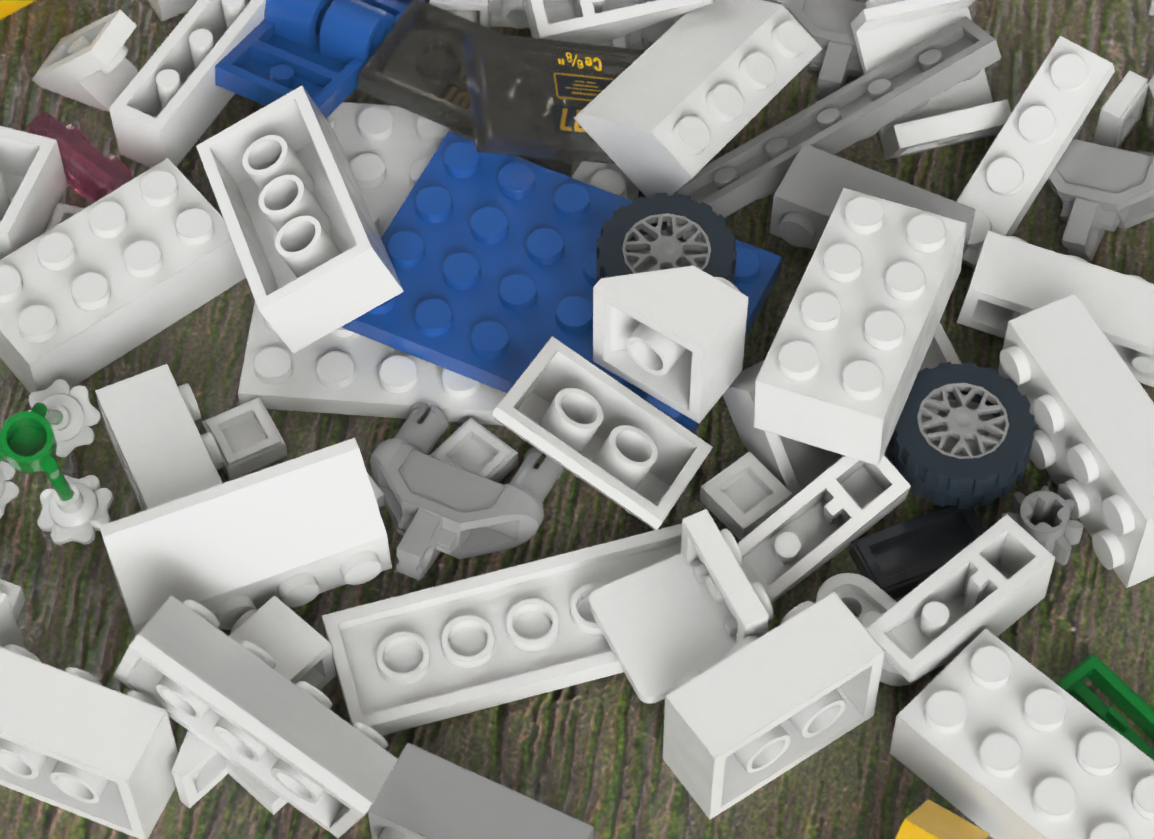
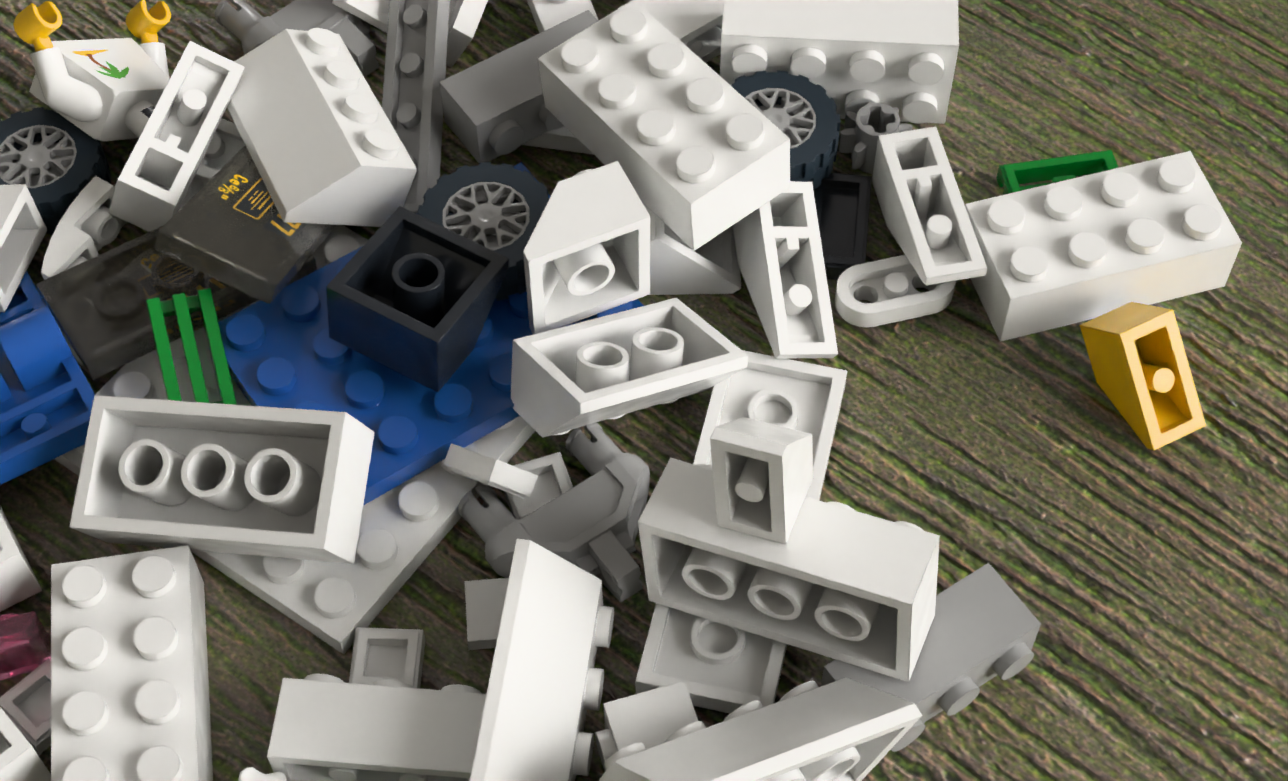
camera: 60 degrees left, 0 degrees up
white bracket [589,509,774,704] -> none
white brick [662,592,885,820] -> none
white plate [700,452,792,541] -> none
none -> green tile [146,288,237,405]
none -> black slope [326,206,509,392]
none -> white tile [443,443,538,499]
none -> white brick [638,457,940,682]
none -> white slope [710,417,813,544]

